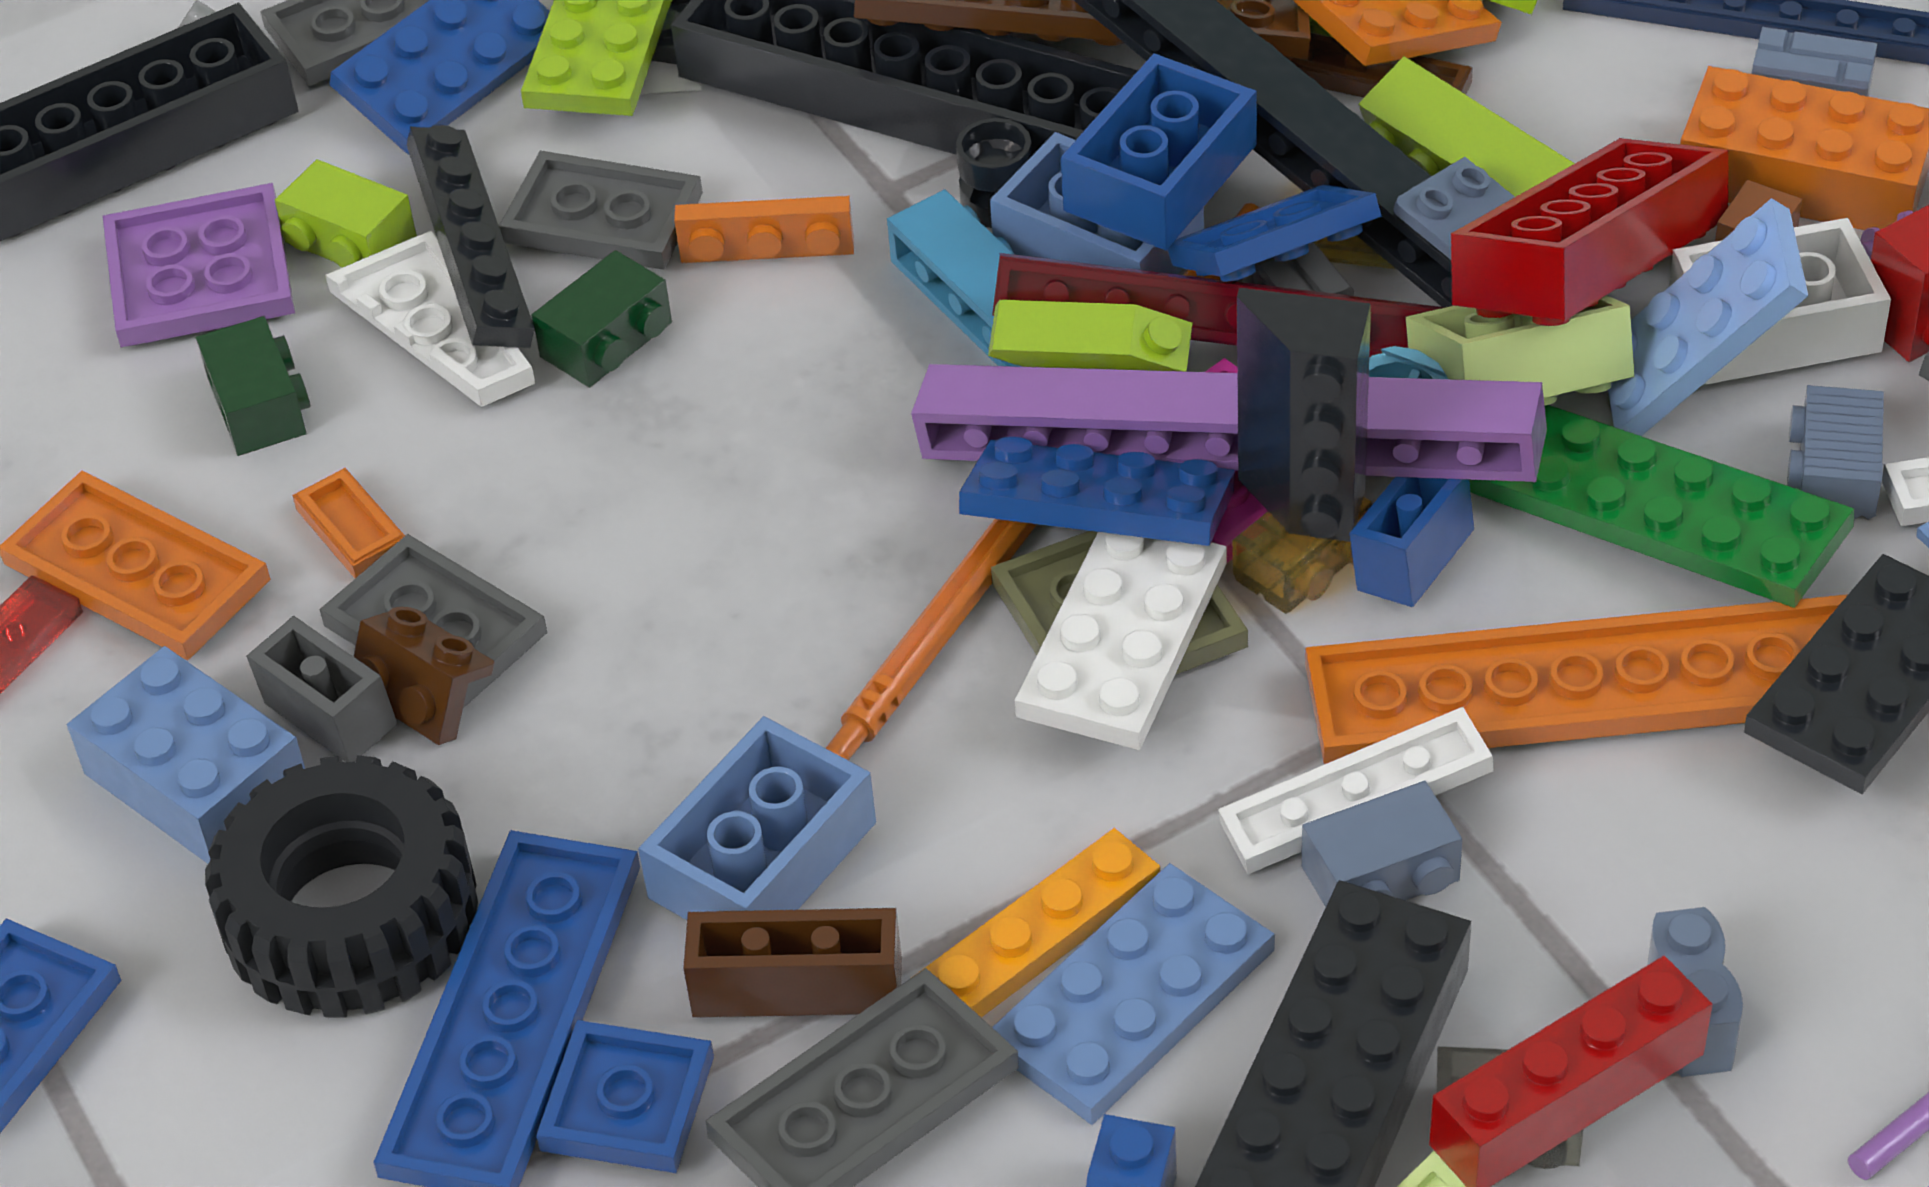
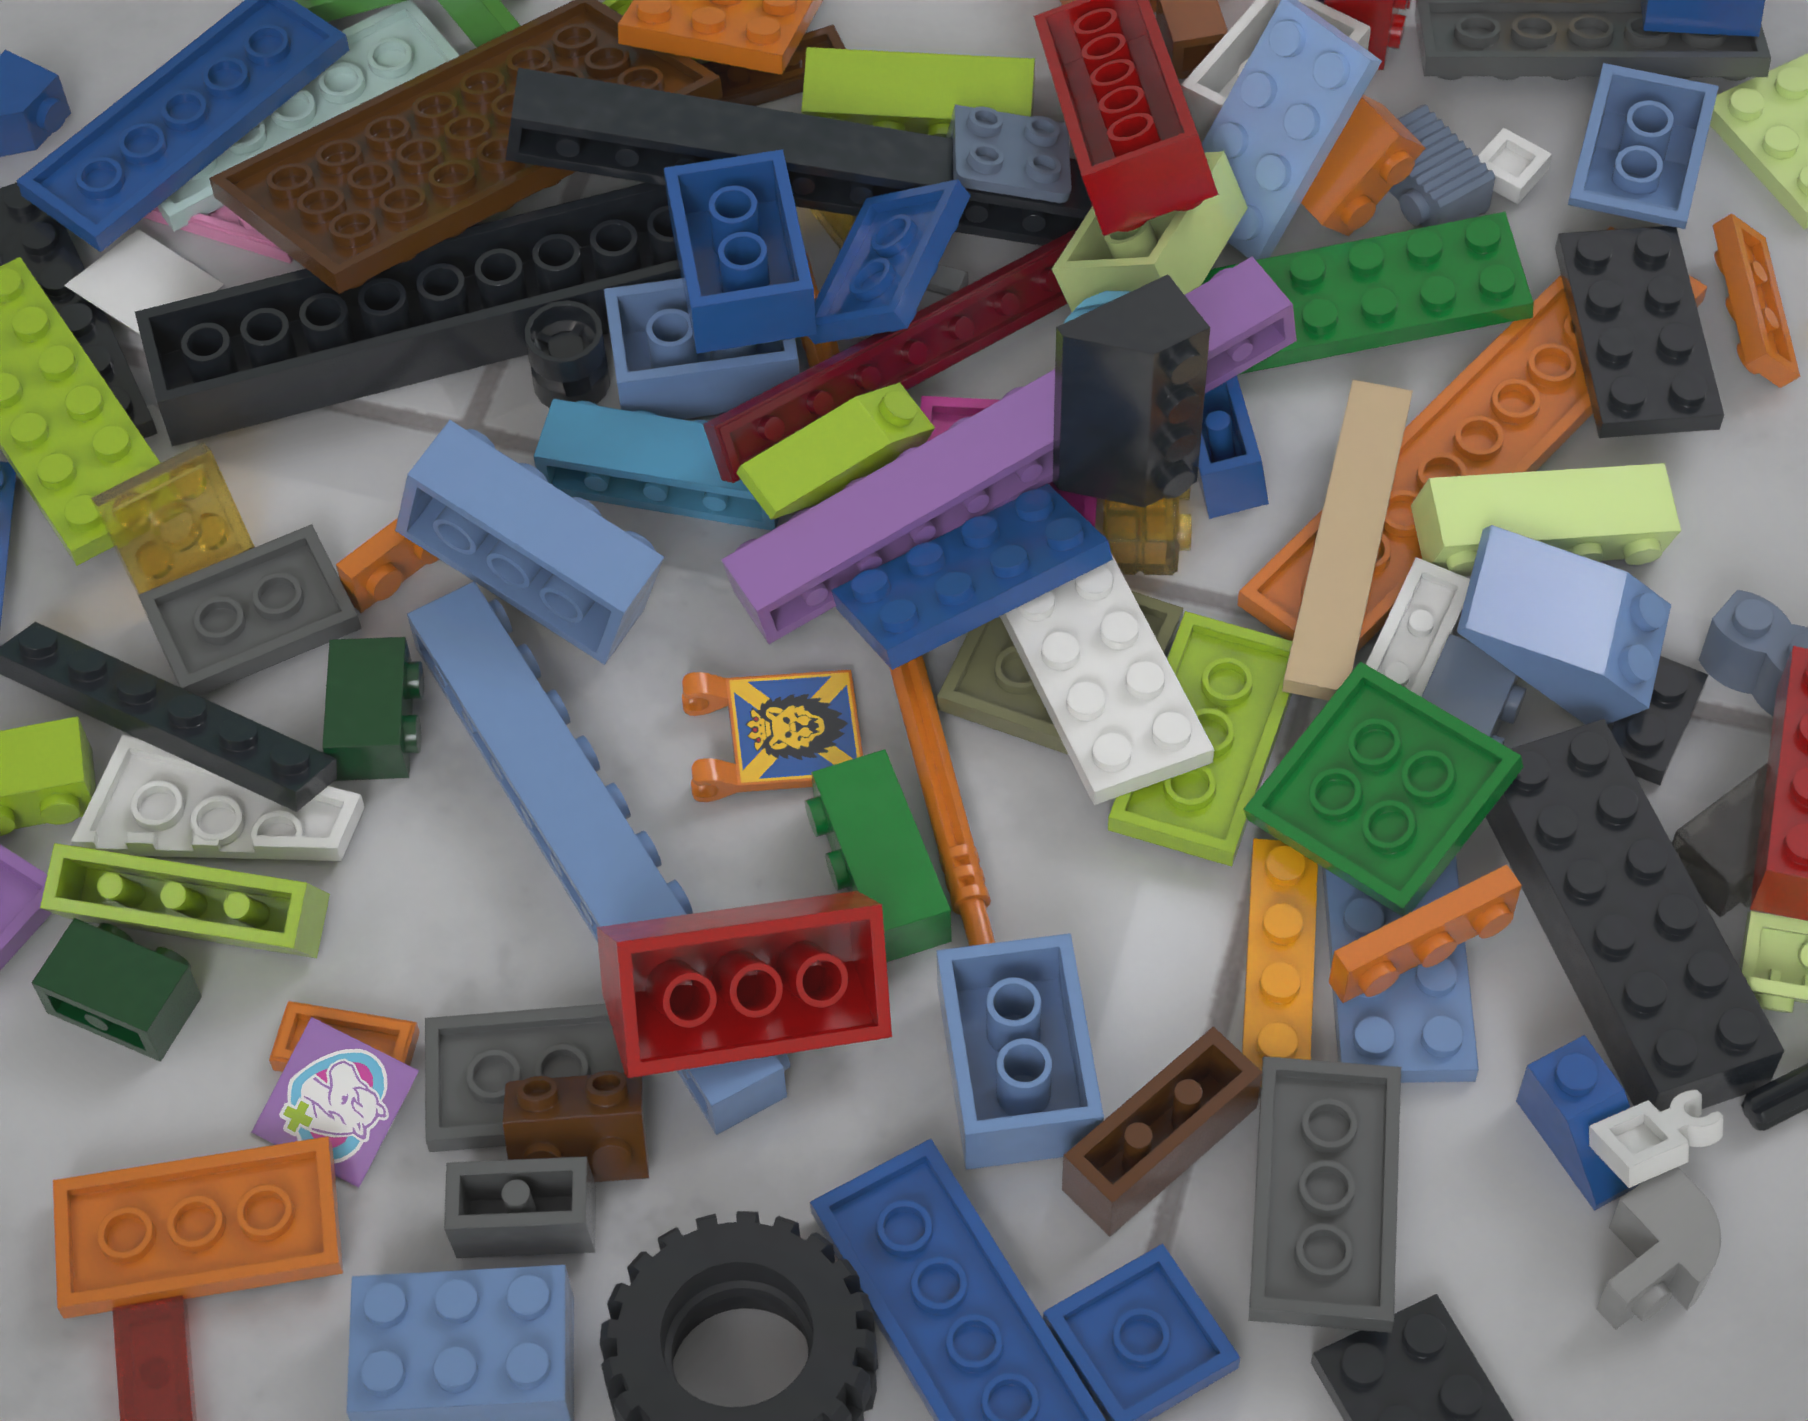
camera: 45 degrees left, 10 degrees up
none -> lime brick [40,843,330,959]
none -> clear yellow plate [91,442,255,600]
none -> sticker [251,1017,419,1188]
none -> medium blue brick [395,420,664,665]
none -> medium blue brick [407,581,791,1135]
none -> red slope [597,891,892,1078]
none -> flag [682,670,863,802]
none -> green brick [805,749,952,962]
none -> lime plate [1108,611,1293,867]
none -> green plate [1243,661,1524,917]
none -> tan tile [1282,379,1413,701]
none -> orange brick [1301,95,1426,236]
none -> orange plate [1329,864,1522,1003]
none -> yellowish green brick [1411,463,1681,577]
none -> slope [1457,525,1671,724]
none -> black plate [1611,656,1709,786]

